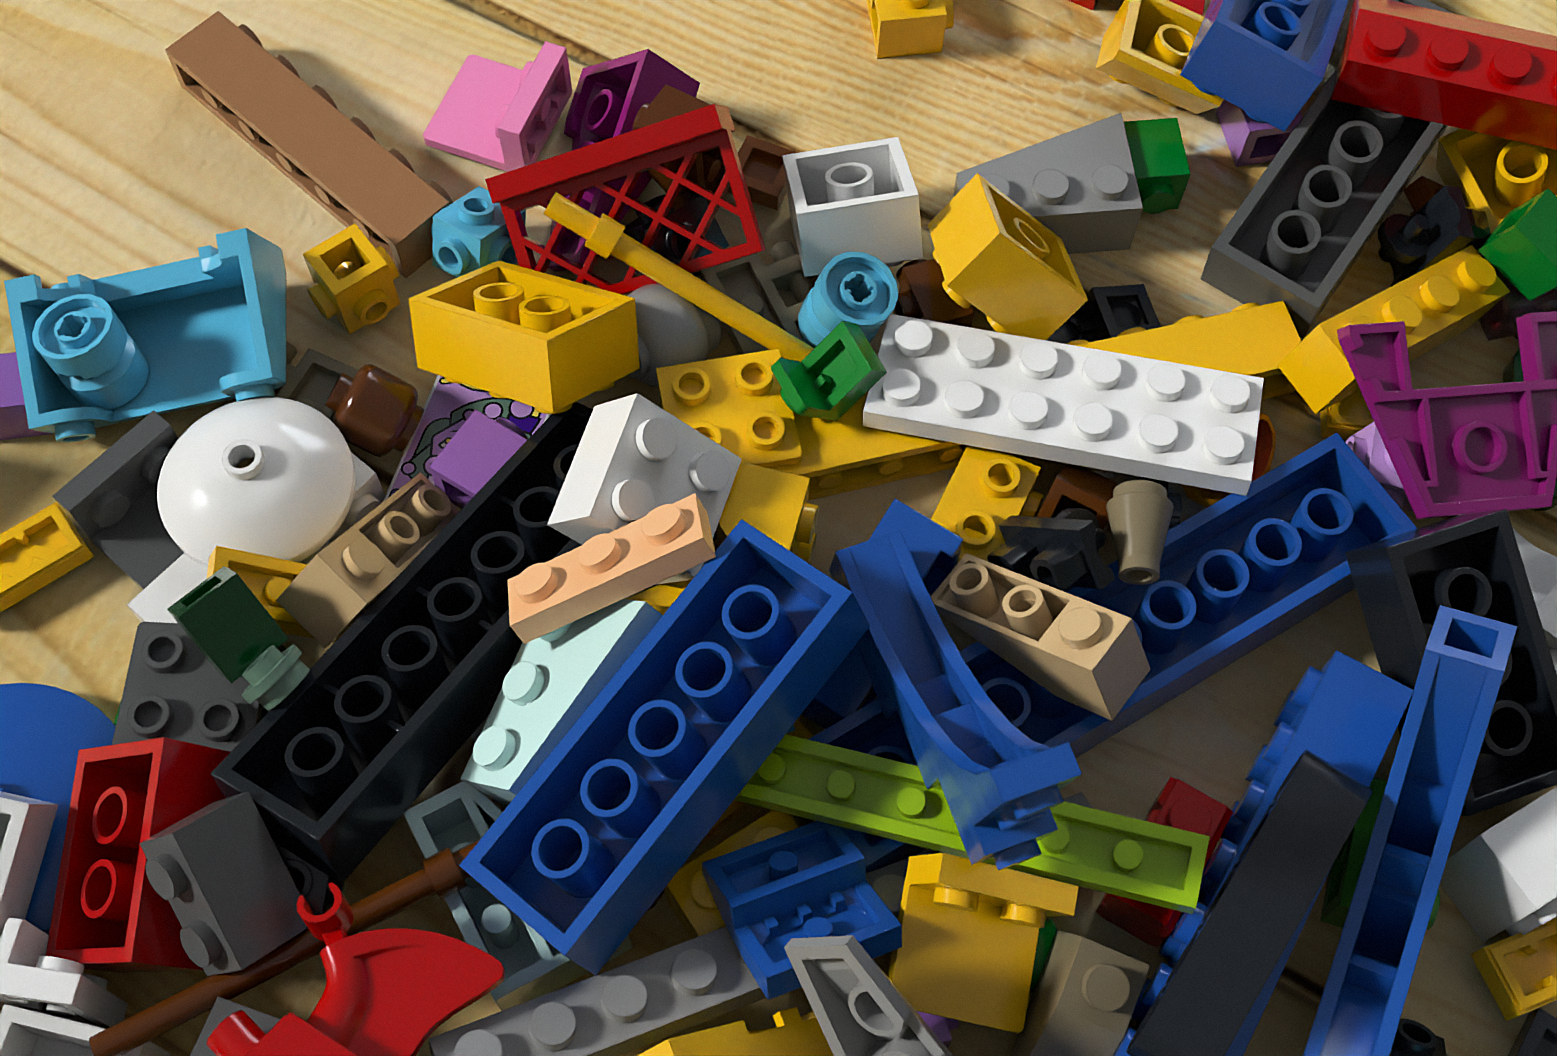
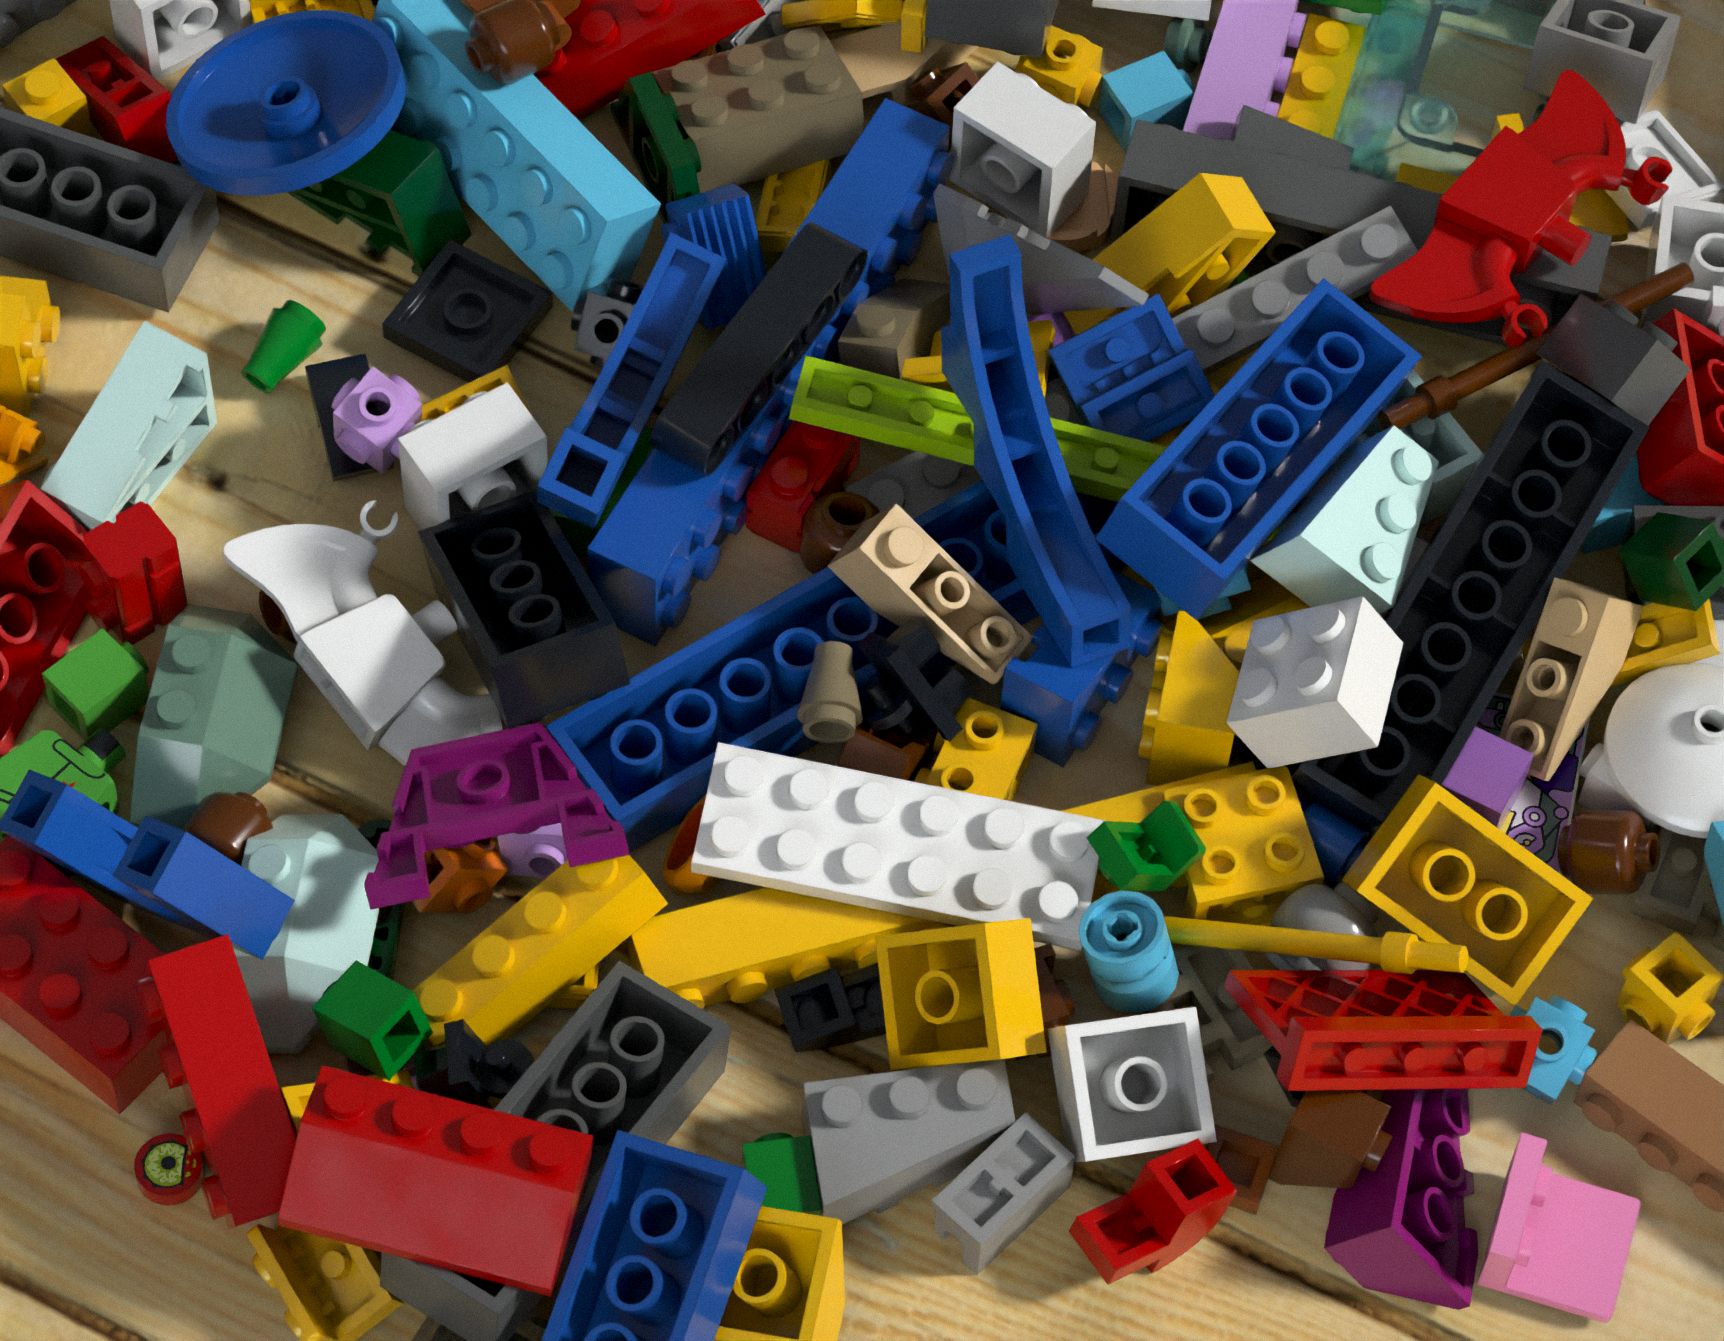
camera: 175 degrees right, 5 degrees down
sand green plate [242,644,310,711] -> none
light nougat plate [508,493,716,644] -> none
none -> reddish brown head [800,491,880,575]
none -> light grey hinge [931,1112,1075,1275]
none -> red brick [1069,1138,1238,1285]

